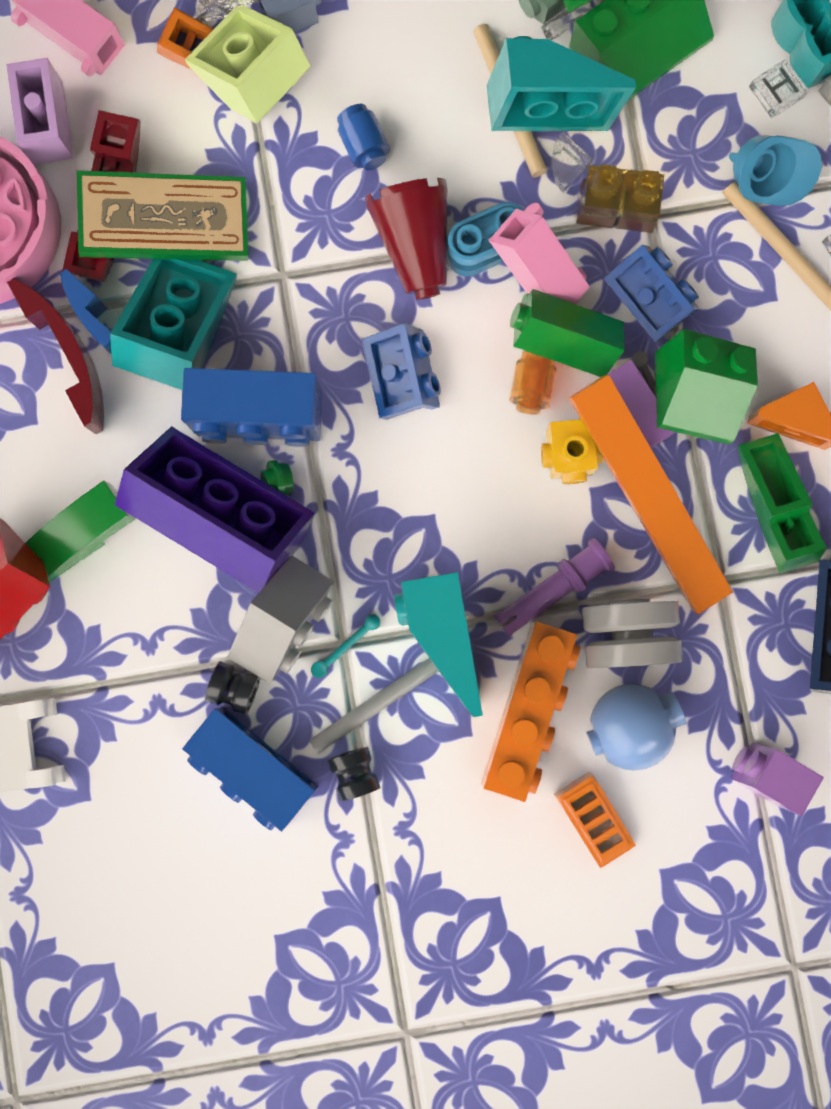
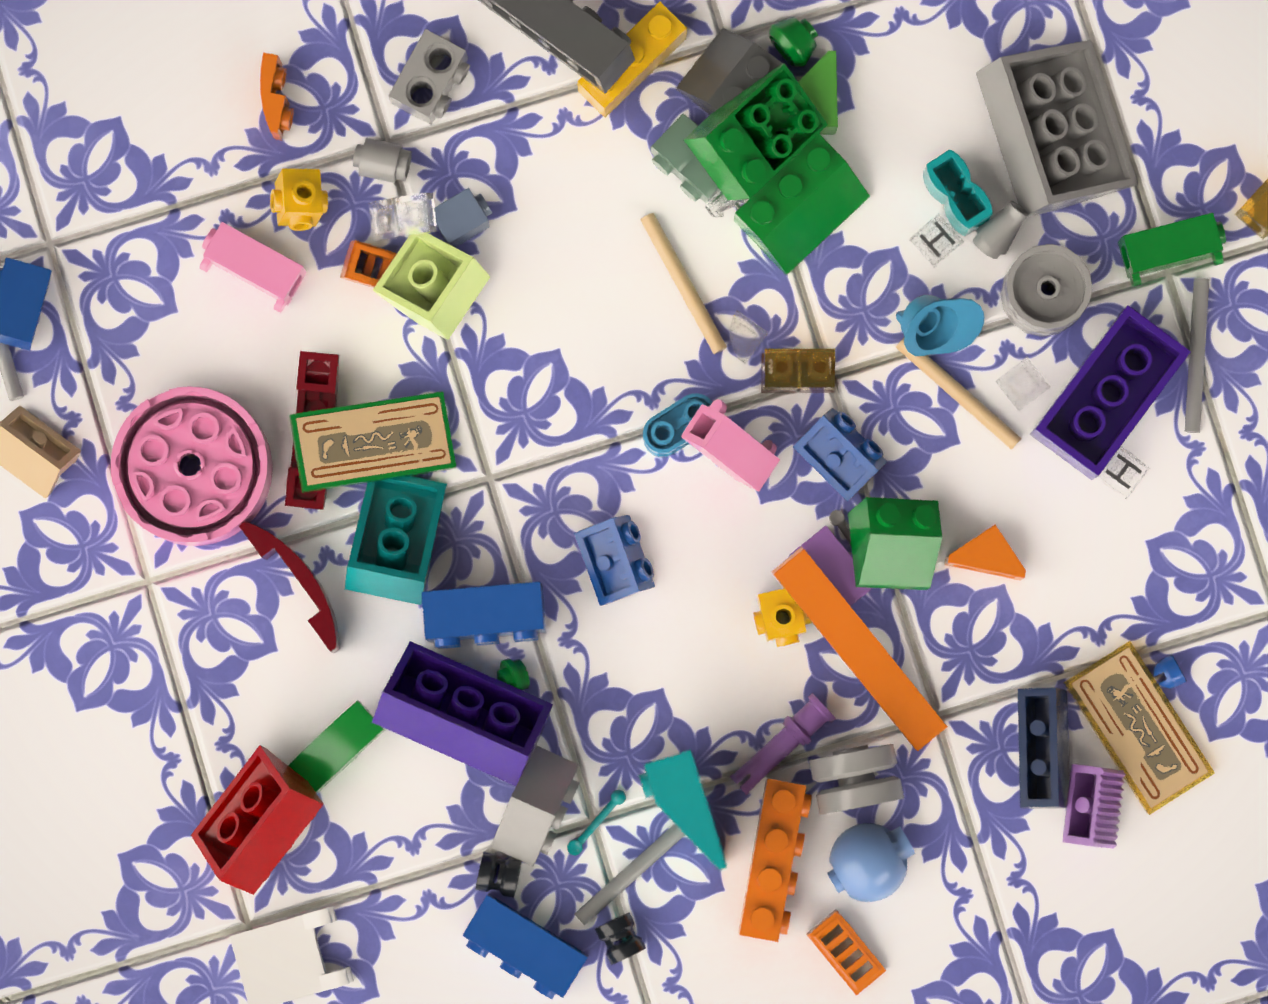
camera: 10 degrees left, 0 degrees up
lavender brick [6,57,74,165] -> none
blue slope [60,269,111,354] -> none
blue brick [337,103,390,171] -> none
dark red cone [365,177,448,300] -> none
teal slope [486,36,636,131] -> none
clear orange brick [509,351,557,415] -> none
green brick [510,289,625,377] -> none
medium lavender brick [731,742,824,816] -> none
green slope [737,433,827,574] -> none

